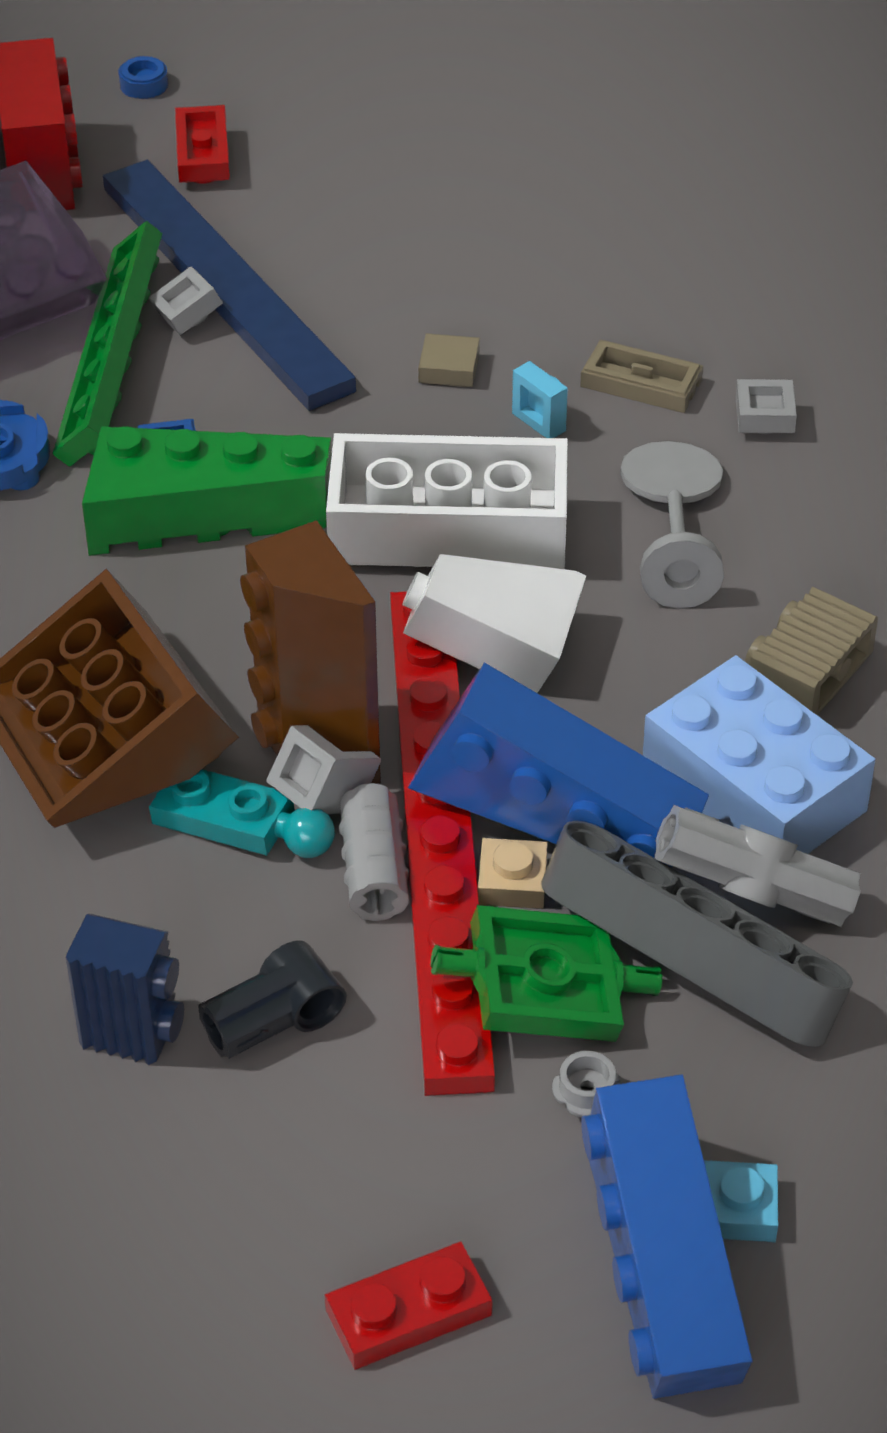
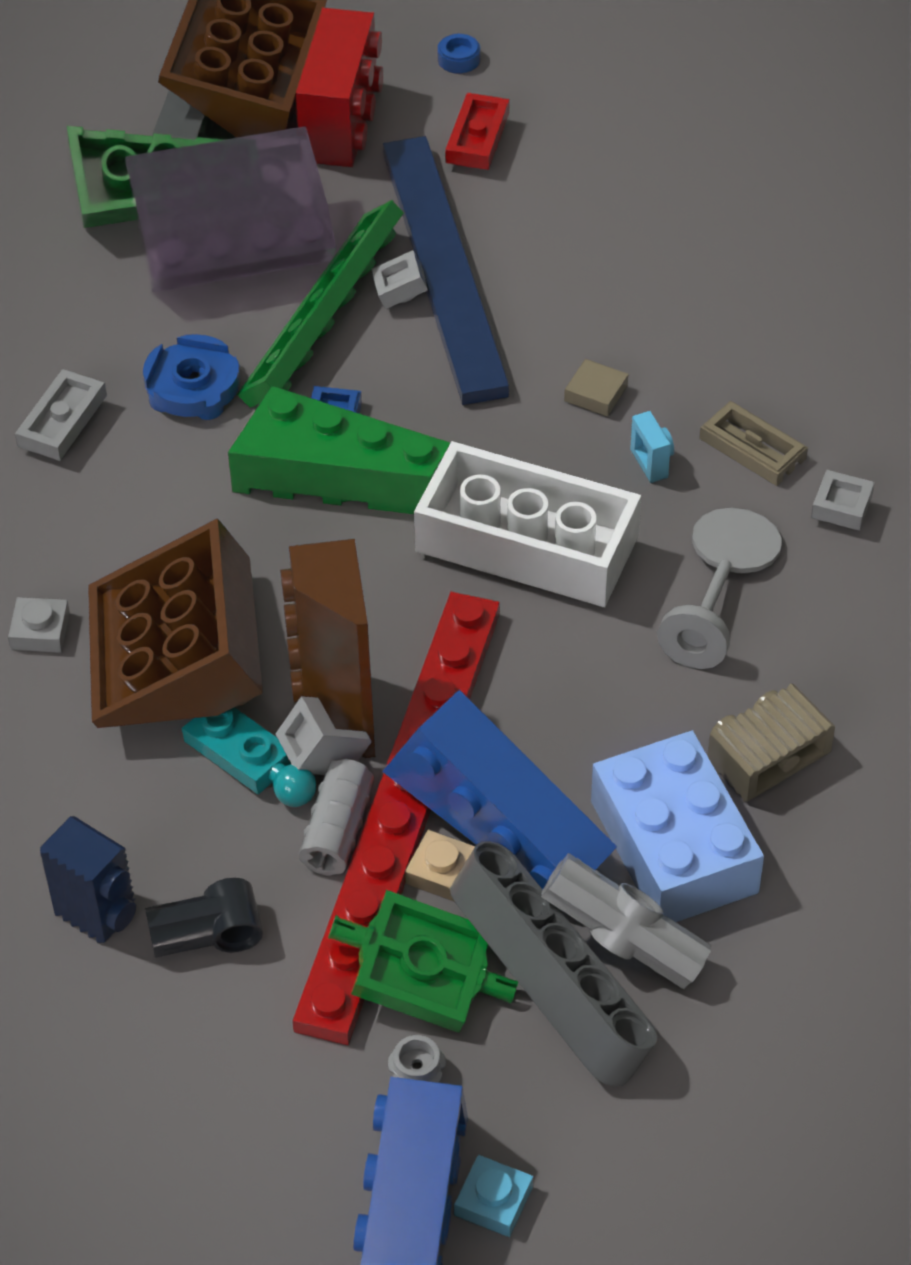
camera: 20 degrees right, 5 degrees up
red plate [325,1241,492,1370] -> none
white slope [402,554,586,693] -> none

